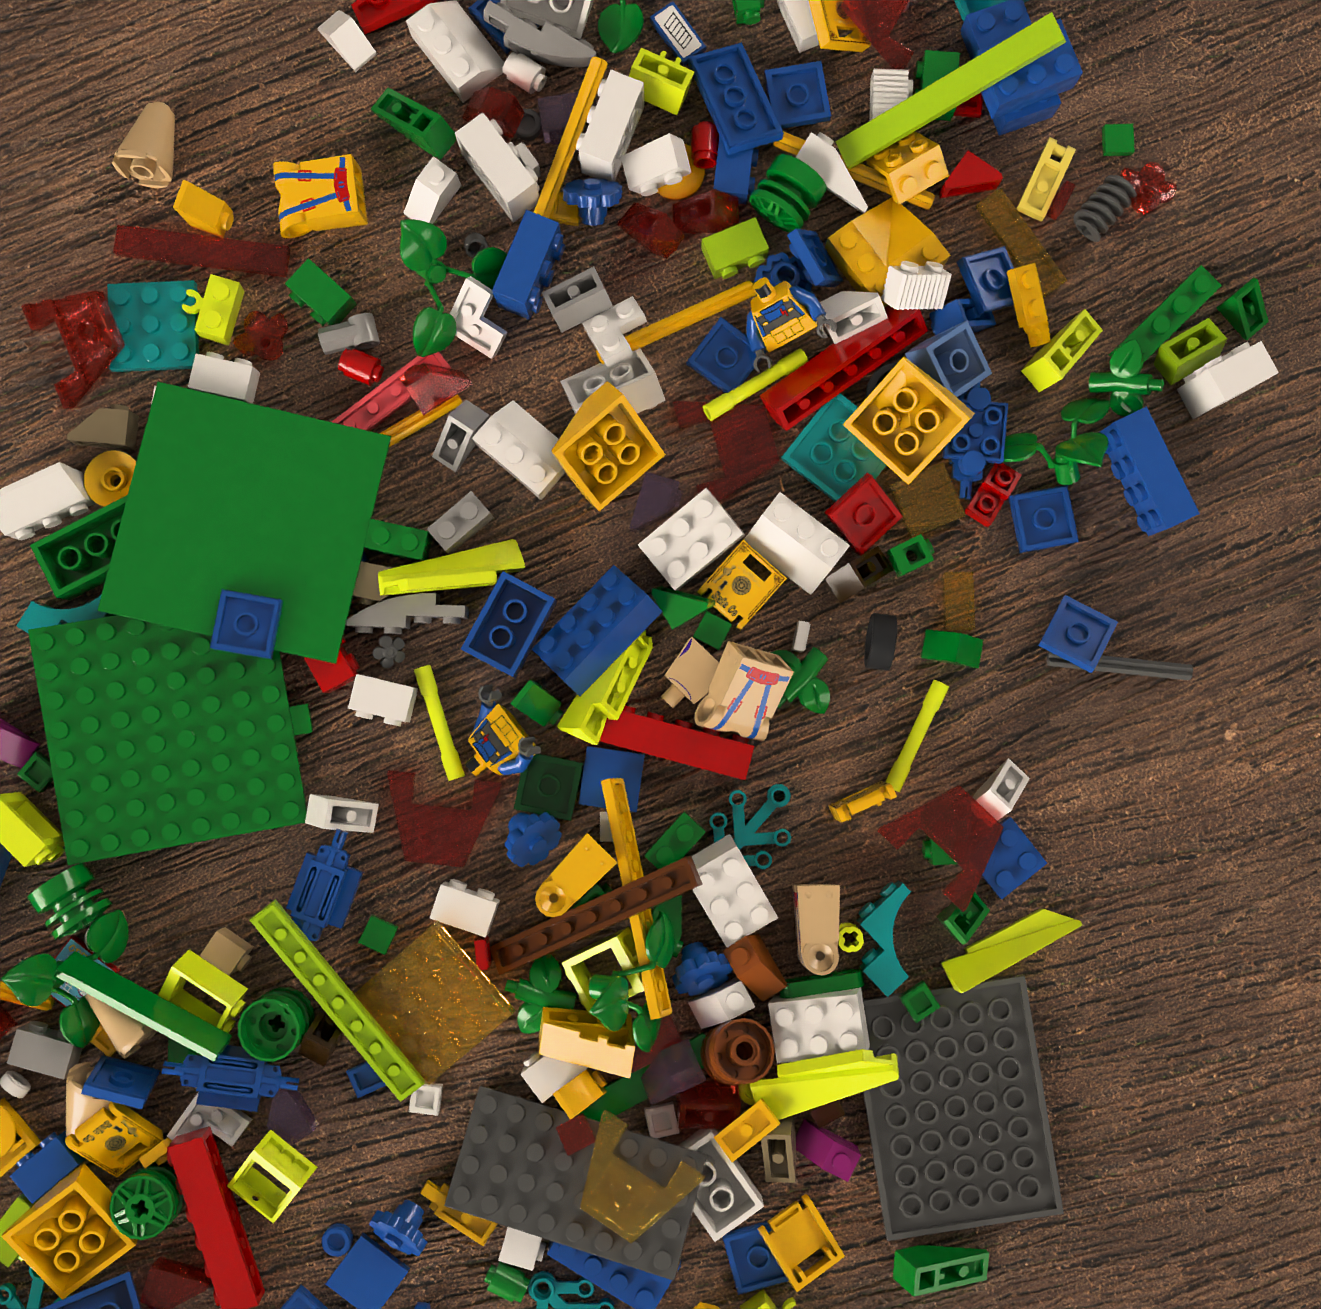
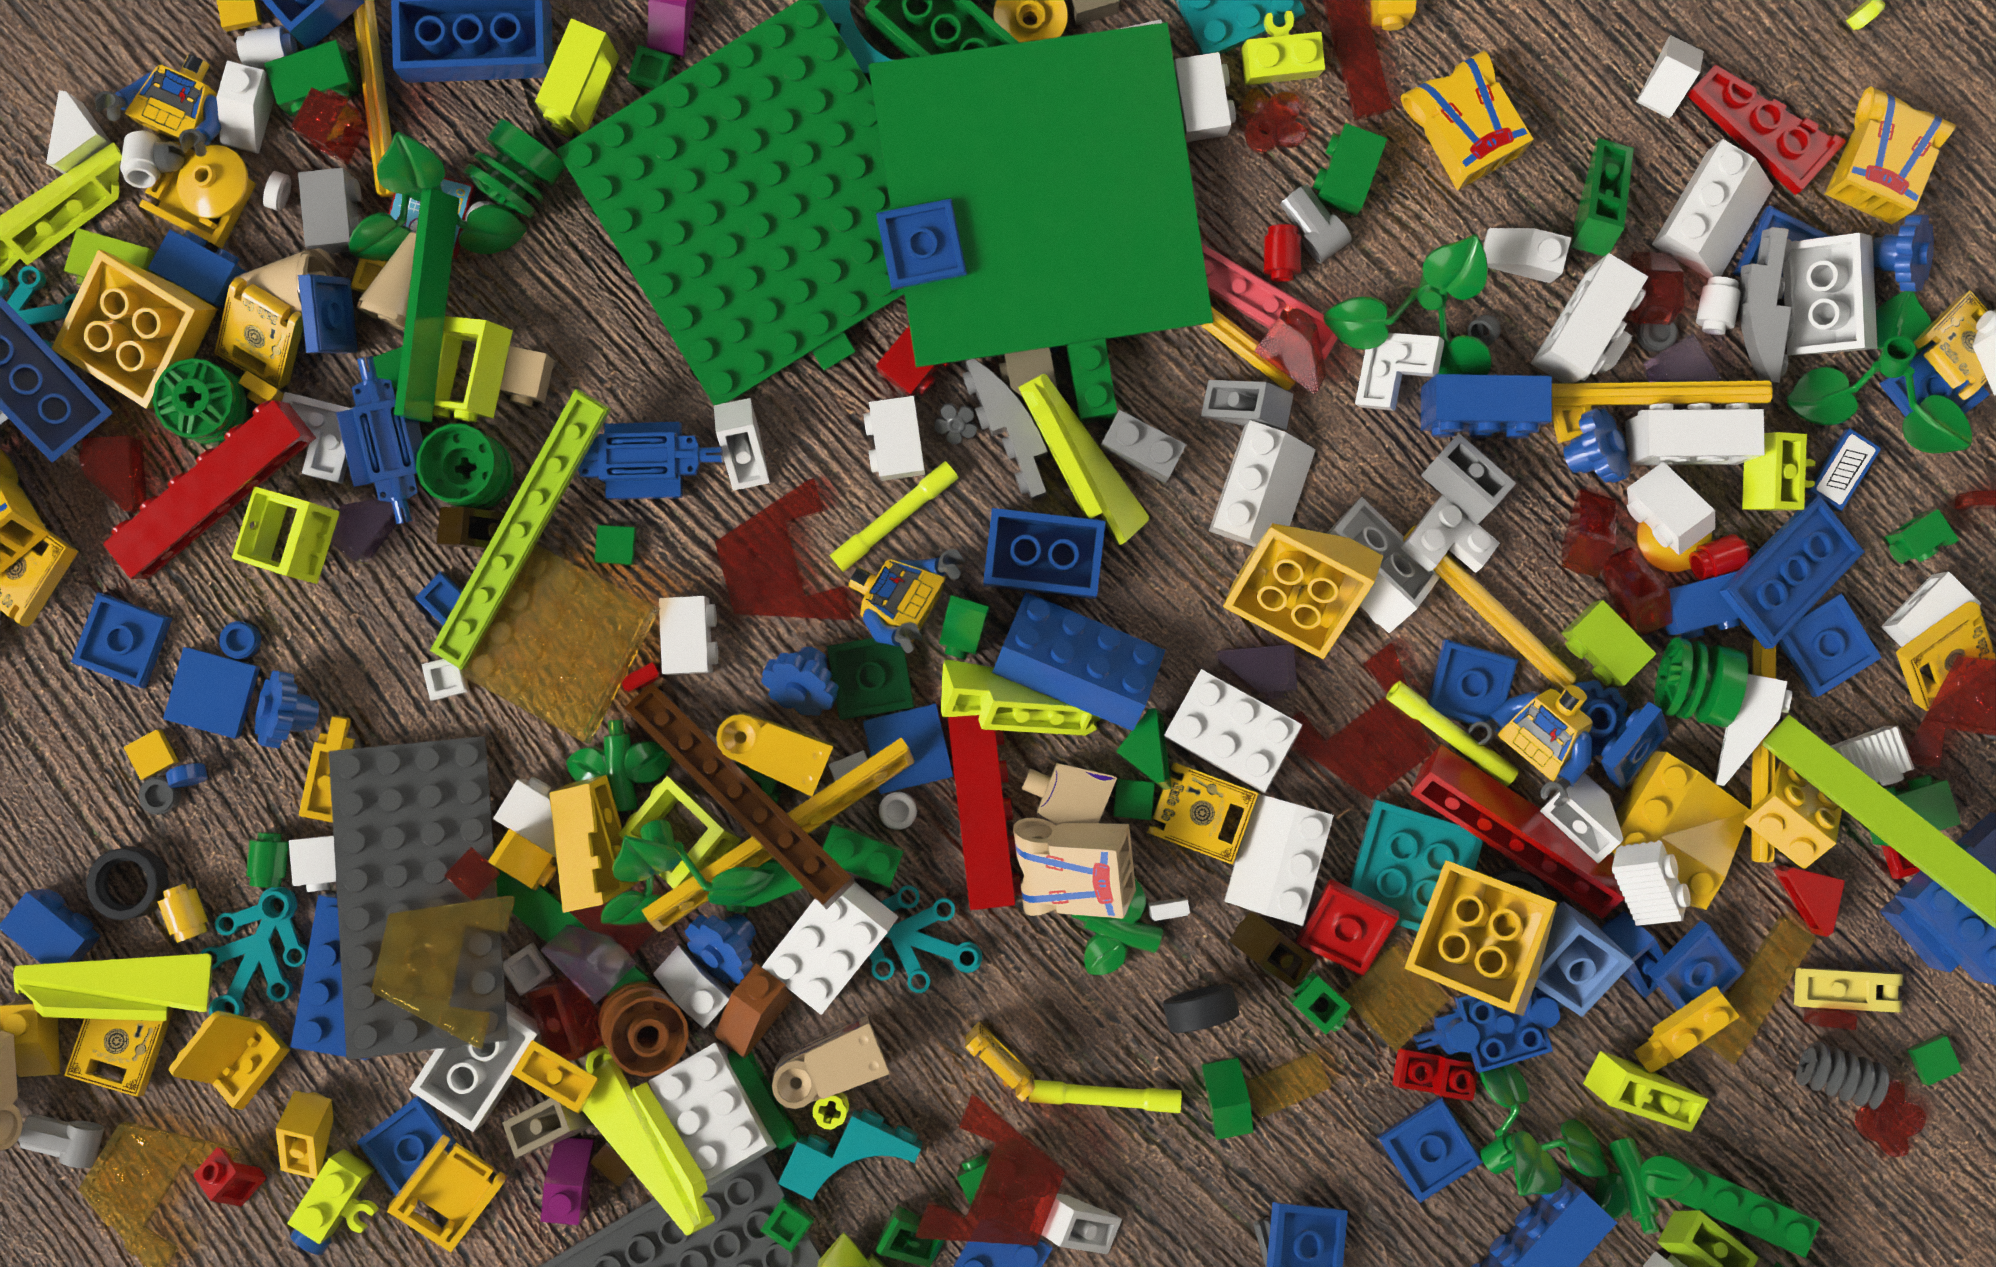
camera: 65 degrees right, 0 degrees up
none -> white tile [879,792,917,830]

